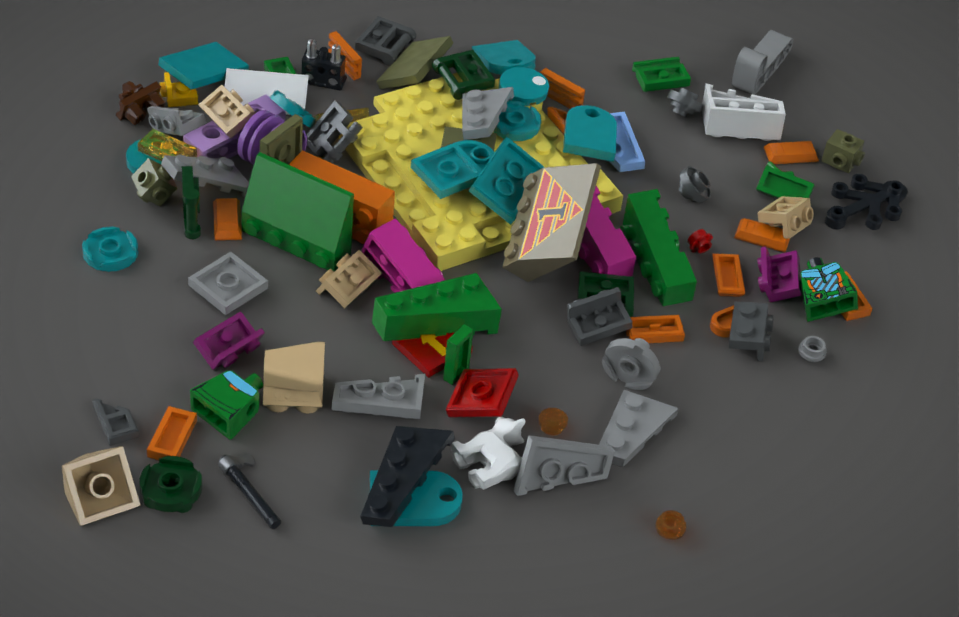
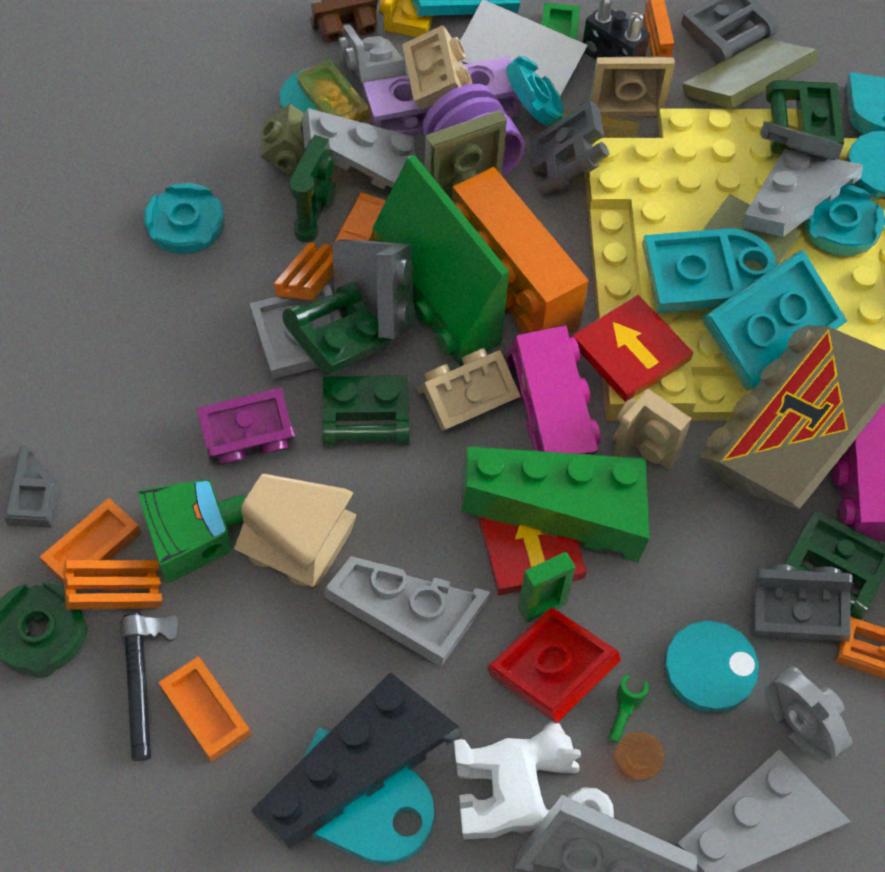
camera: 30 degrees right, 15 degrees up
none -> orange tile [63,560,162,610]
none -> orange tile [158,656,252,763]
none -> orange tile [273,243,334,301]
none -> dark green plate [282,283,391,376]
none -> dark green plate [322,375,409,447]
none -> flat silver bracket [332,239,415,339]
none -> red tile [572,294,694,403]
none -> tan slope [590,57,675,117]
none -> green hand [608,674,649,744]
none -> tan bracket [613,388,692,470]
none -> teal tile [664,621,759,713]
none -> dark grey tile [760,121,843,160]

